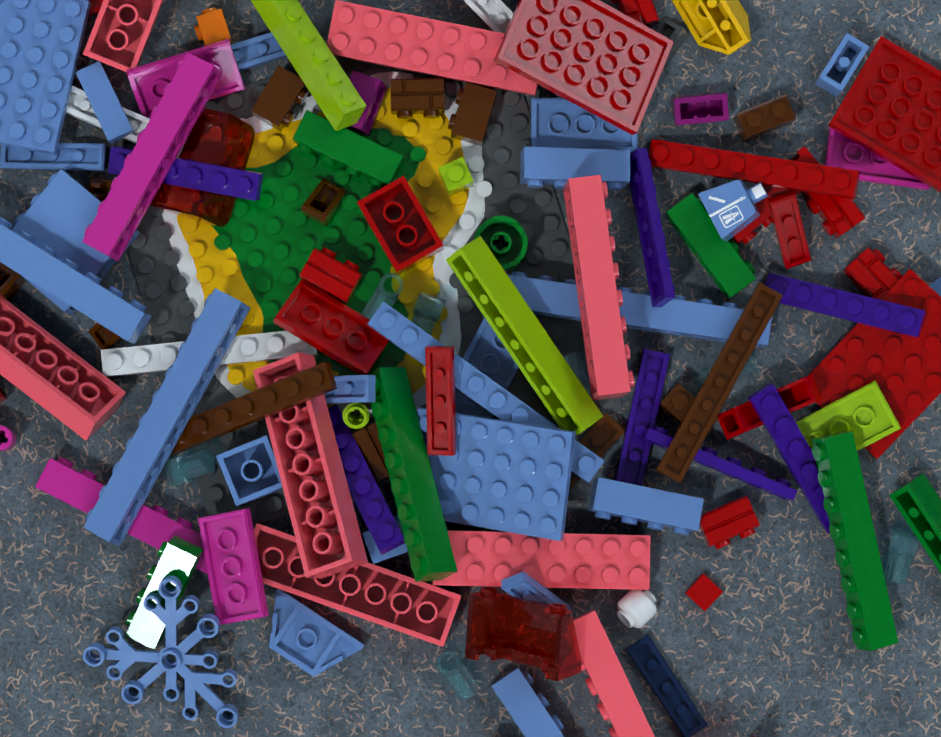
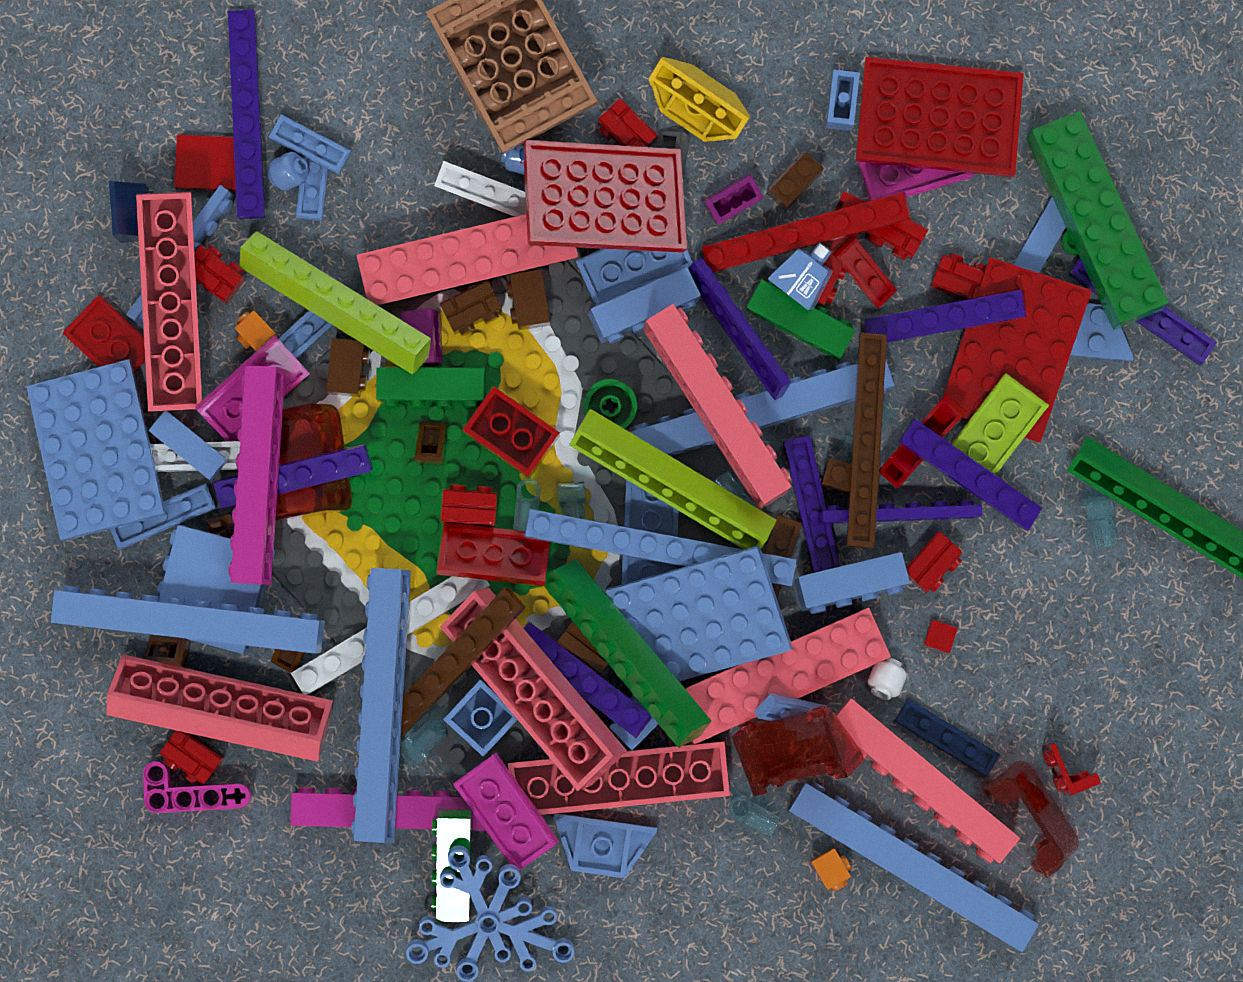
camera: 25 degrees left, 0 degrees up
medium blue plate [324,375,375,403] -> none
lime cone [342,403,370,429] -> none
red tile [425,345,456,456] -> none
lime brick [438,157,473,197] -> none
green brick [812,431,899,651] -> none

